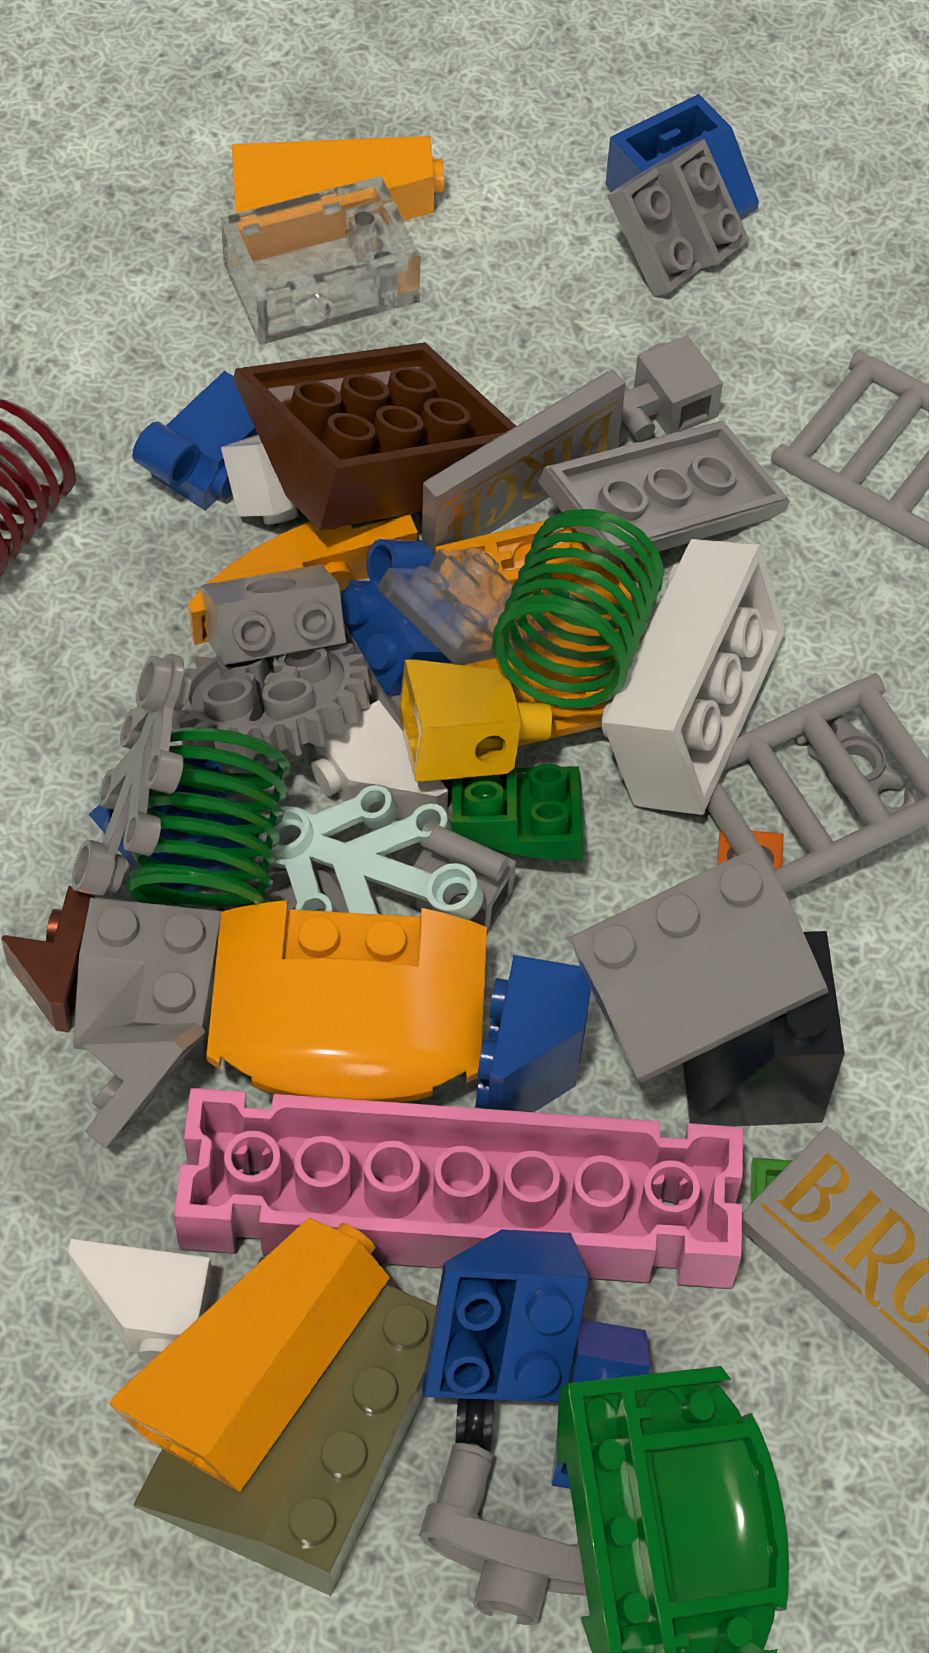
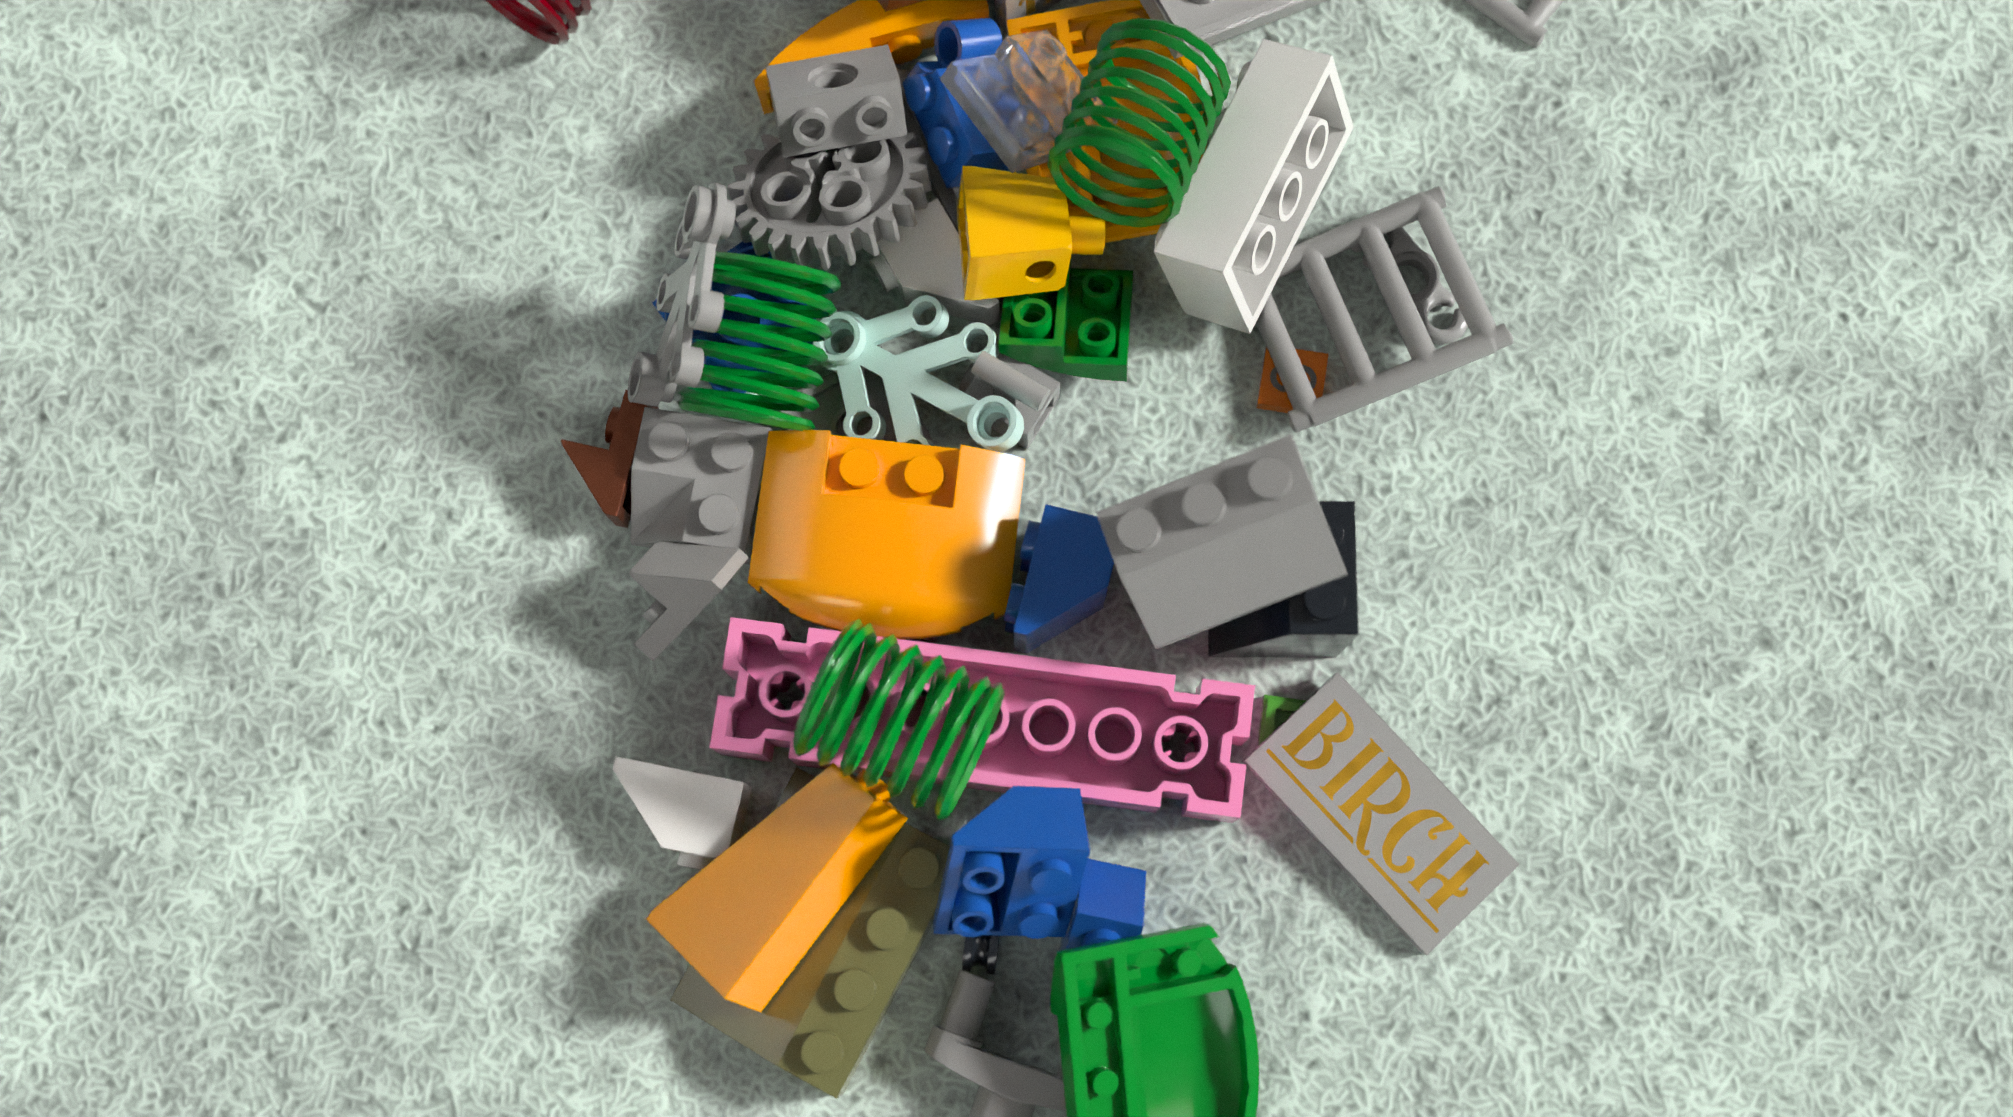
camera: 10 degrees right, 20 degrees up
none -> green piece [793,619,1005,821]

